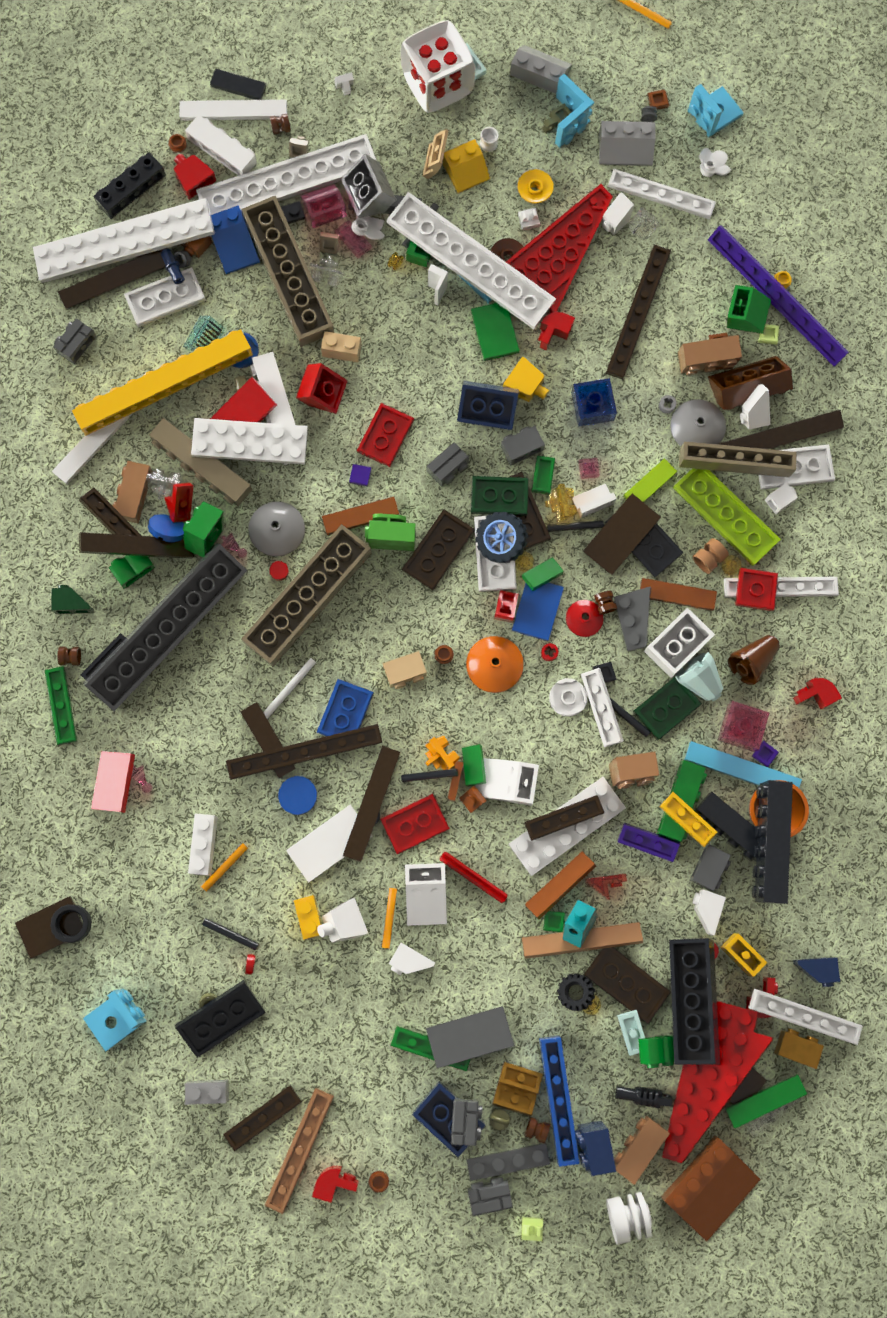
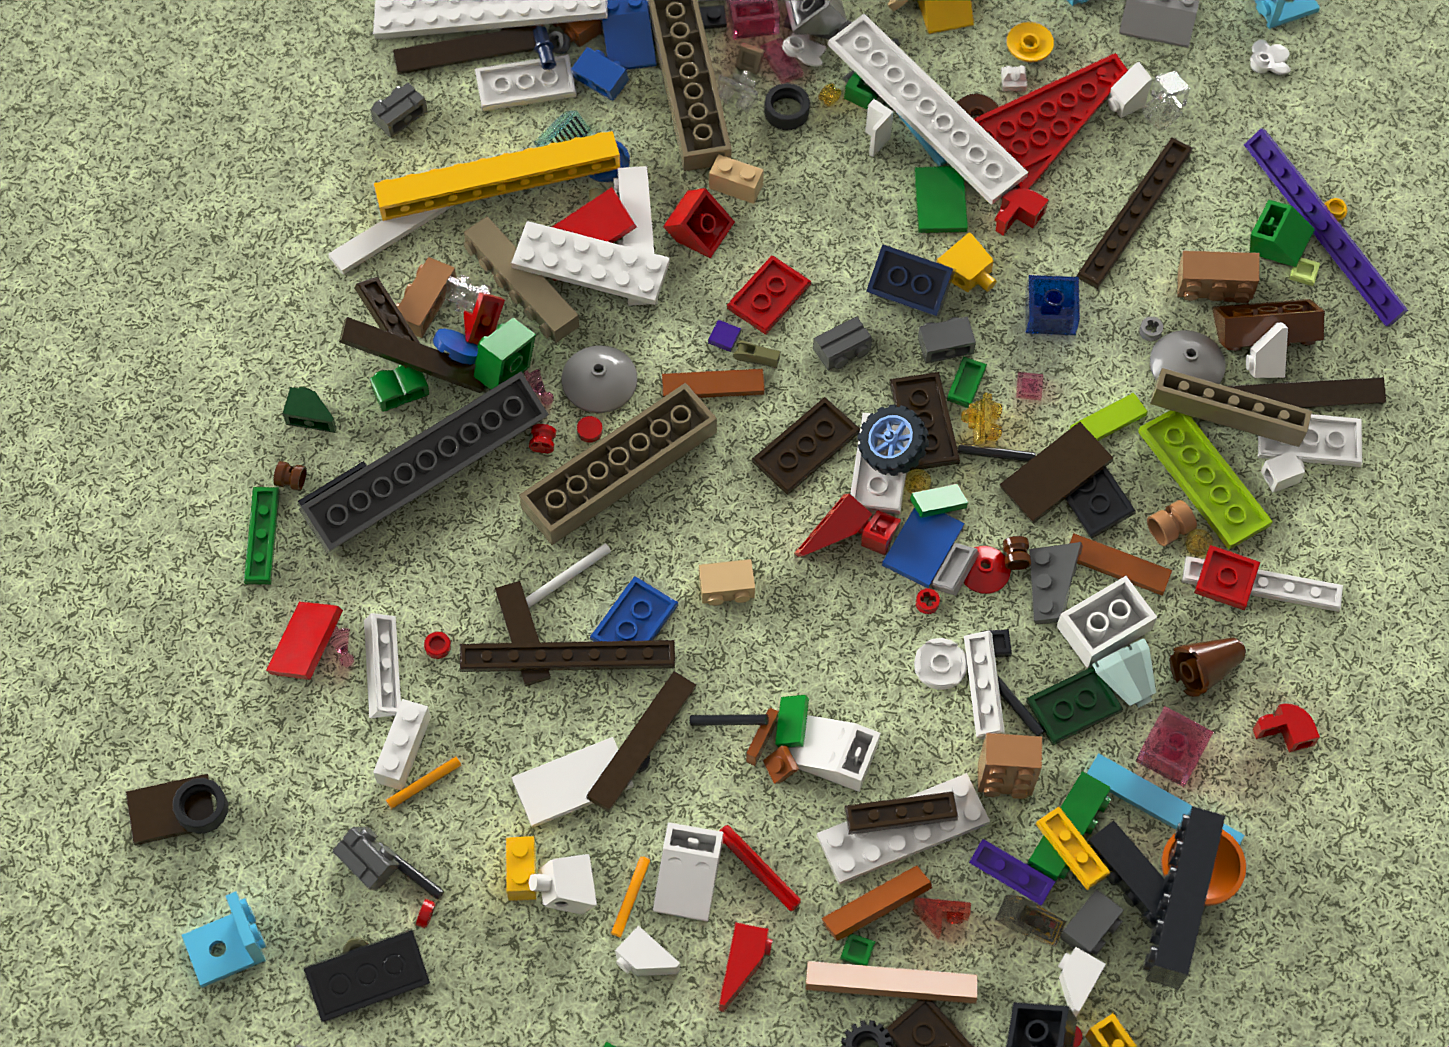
camera: 15 degrees right, 15 degrees down
blue tile [278,776,317,815] -> none
bright green brick [365,514,416,551] -> none
red tile [380,794,450,855] -> none
light orange hips [425,736,460,770] -> none
dark orange plate [435,645,454,664] -> none
orange dish [466,636,524,693] -> none
dark green tile [471,476,529,516] -> none
teal torso [563,900,598,948] -> none
white panel [571,484,617,518] -> none
white tile [608,169,716,220] -> none
dark purple tile [752,740,779,767] -> none
none -> dark grey brick [332,826,400,890]
none -> white slope [364,613,401,718]
none -> red tile [424,632,451,659]
none -> red wheel [529,424,557,454]
none -> blue brick [571,47,629,101]
none -> red slope [719,922,773,1012]
none -> olive bar [733,340,781,368]
none -> black tyre [764,83,810,131]
none -> red slope [794,493,872,557]
none -> light grey tile [931,543,979,596]
none -> clear smoke slope [995,894,1067,947]
none -> clear panel [1151,71,1190,107]

